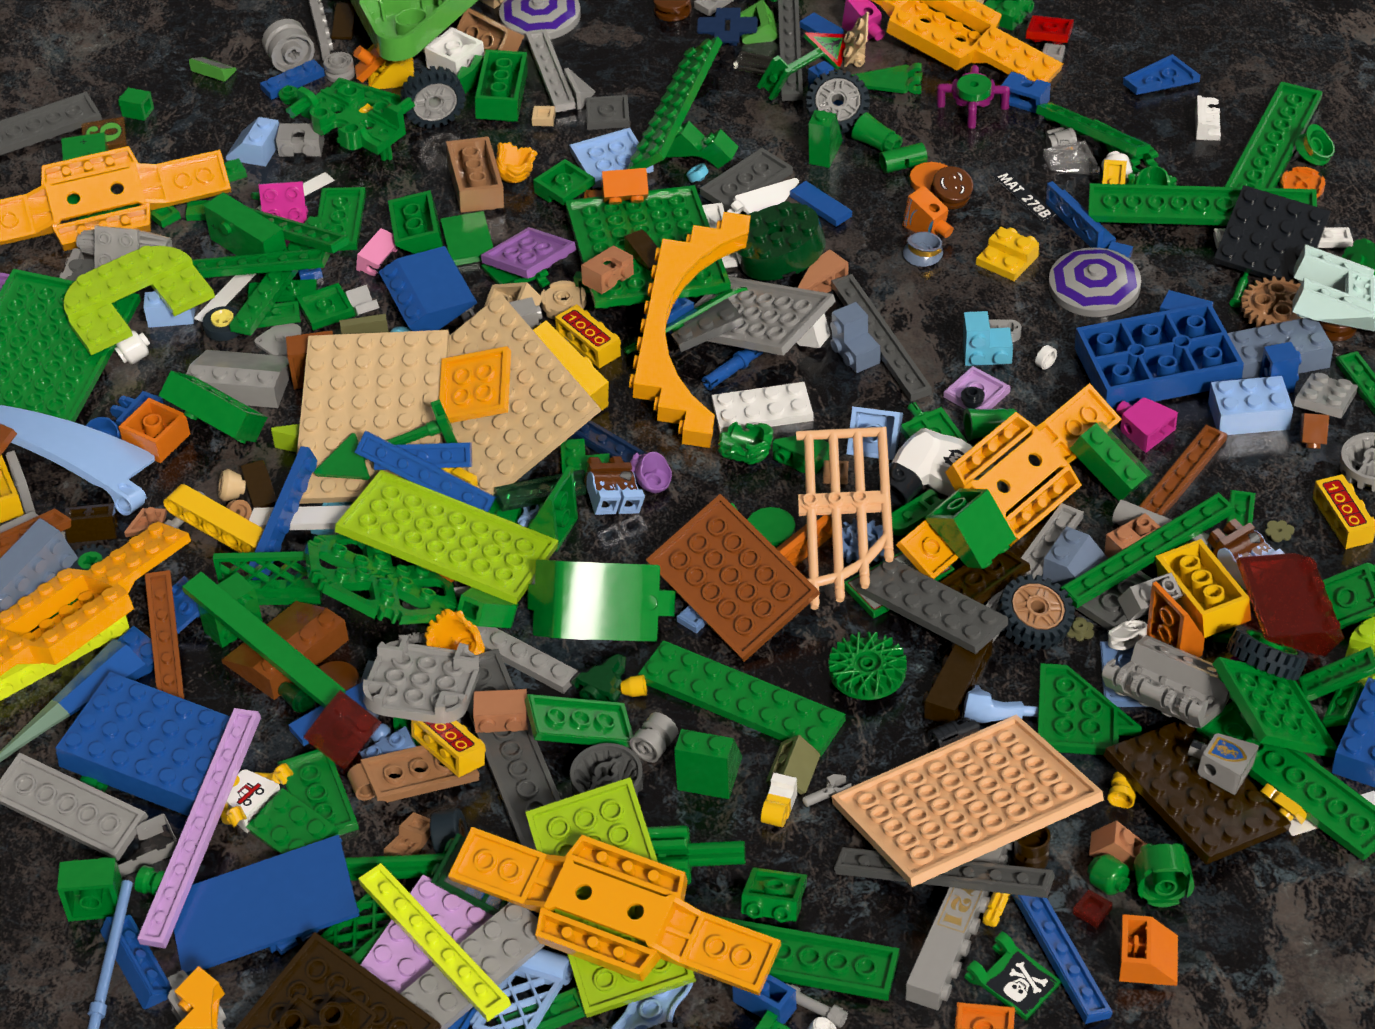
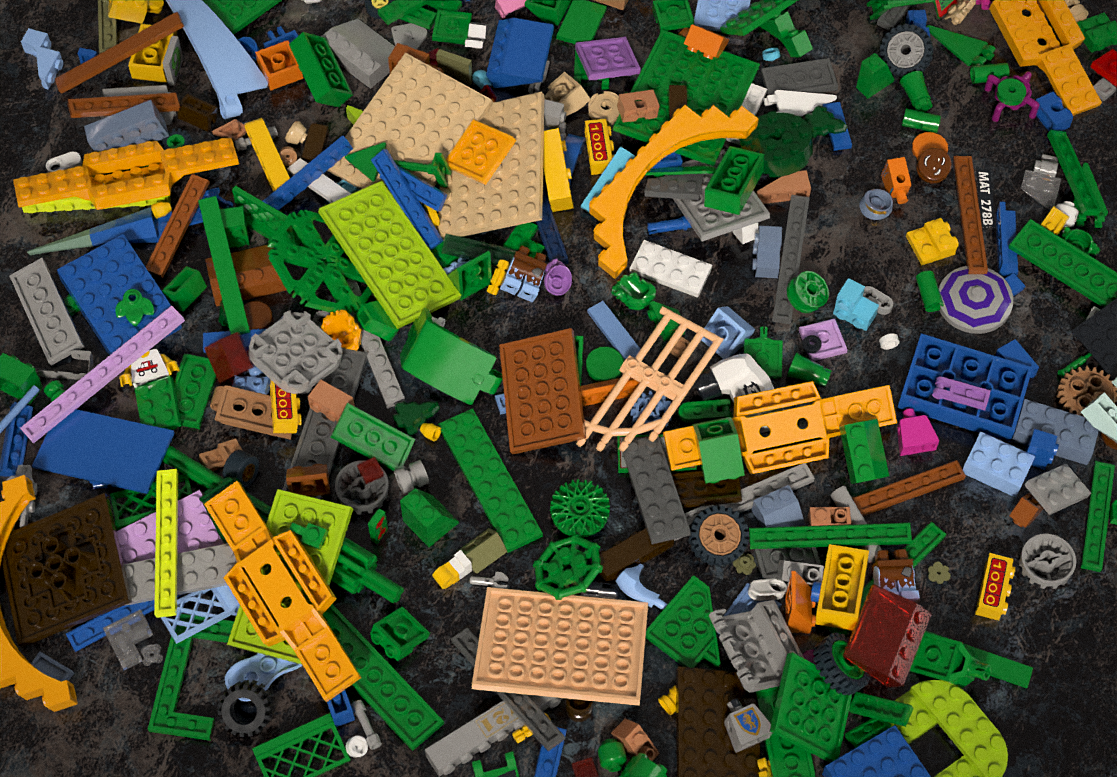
camera: 30 degrees right, 15 degrees up
none -> green plate [115,289,154,327]
none -> yellow hose [151,202,172,219]
none -> green brick [162,266,207,311]
none -> dark orange slope [286,464,330,497]
none -> green plate [289,523,329,550]
none -> clear red plate [357,457,384,484]
none -> green tile [368,509,388,544]
none -> yellow axle [487,259,509,295]
none -> green plate [533,534,603,600]
none -> medium azure tile [581,147,636,212]
none -> medium blue tile [587,301,645,361]
none -> green brick [704,146,765,215]
none -> green wheel [787,271,829,314]
none -> dark green rock [804,105,848,138]
none -> blue tile [811,581,822,602]
none -> green pin [916,271,944,312]
none -> medium lavender plate [932,377,991,410]
none -> dark orange tile [953,156,988,274]
none -> green pin [970,63,1009,83]

